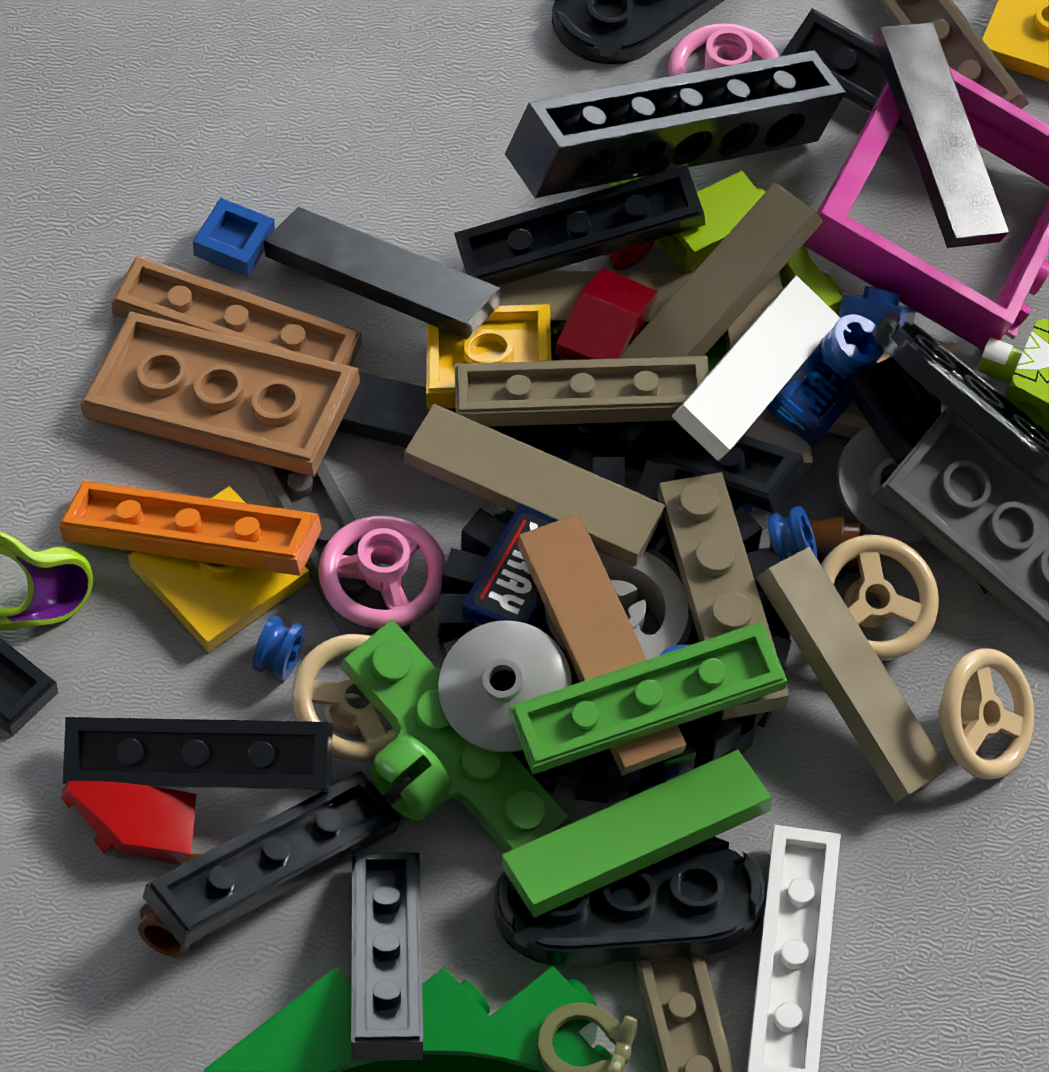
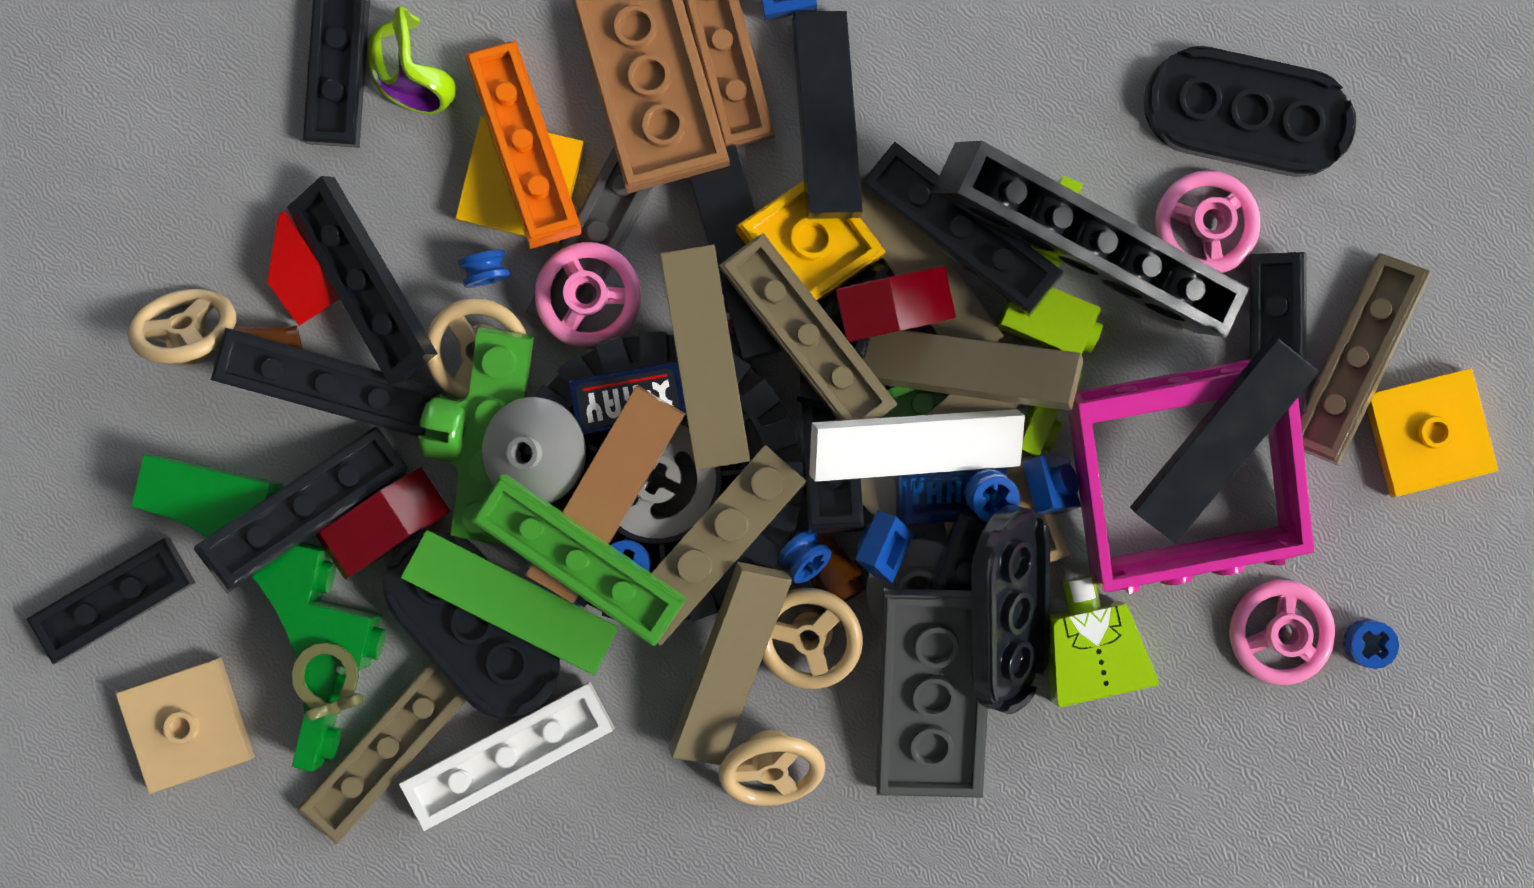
camera: 60 degrees right, 30 degrees up
none -> tan piece [128,289,236,366]
none -> dark red slope [316,467,450,580]
none -> blue plate [855,510,914,583]

